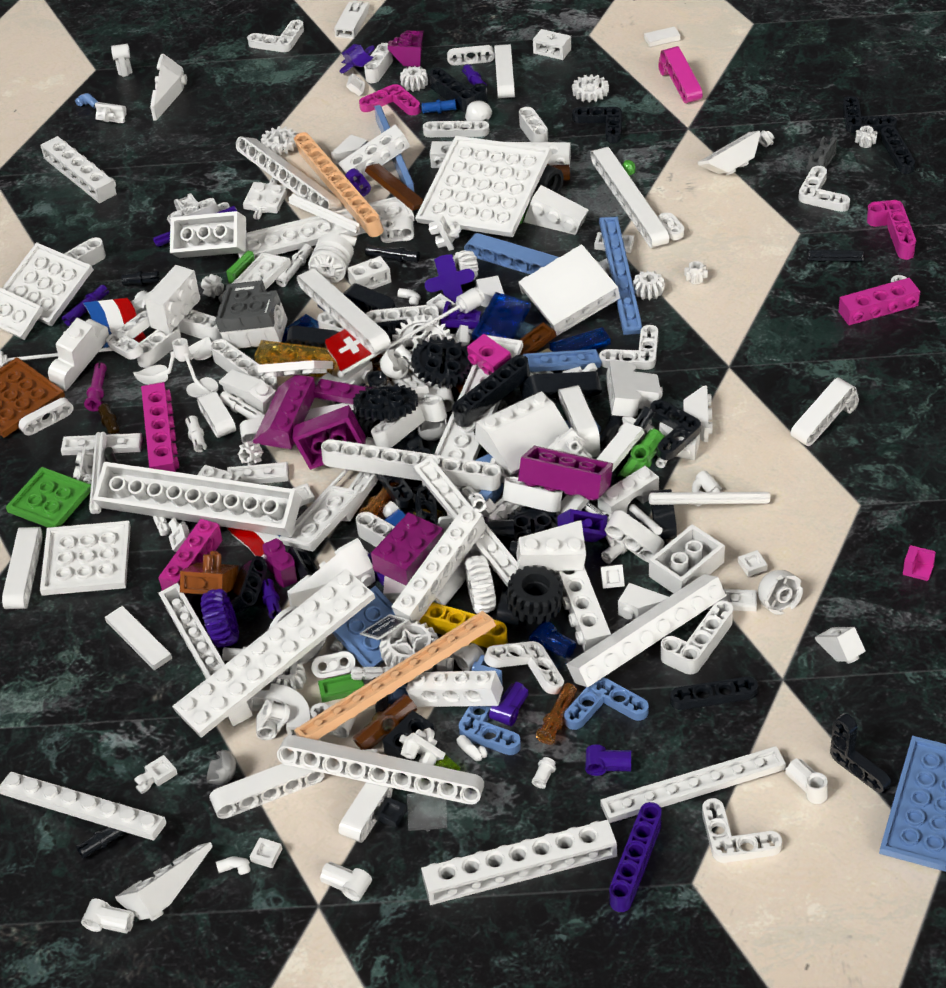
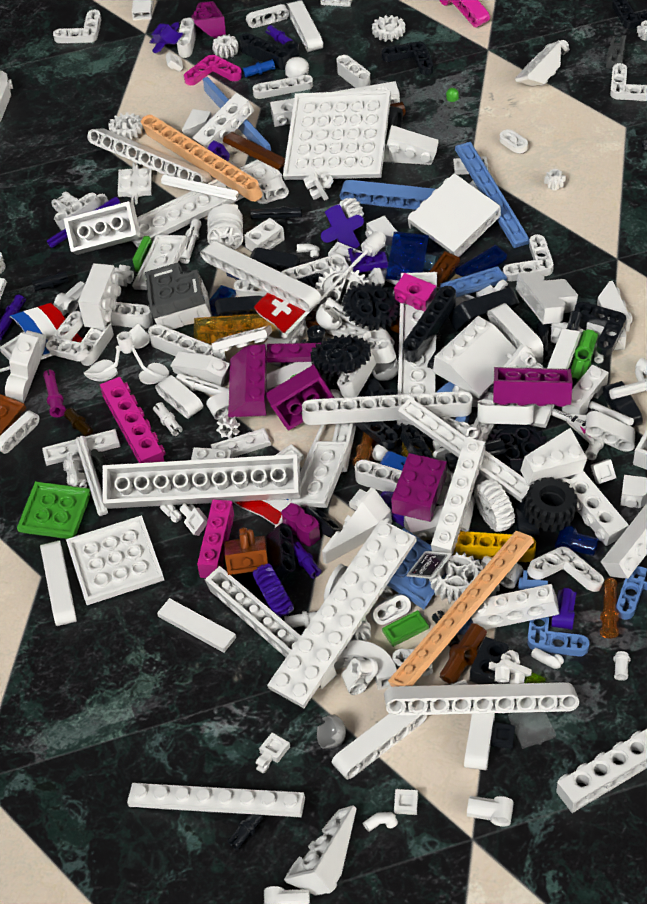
camera: 15 degrees left, 5 degrees up
white axle [351,667,391,680] -> none
dark purple brick [558,509,607,543] -> none
white beam [590,147,669,248] -> none
white gear [633,270,665,301] -> none

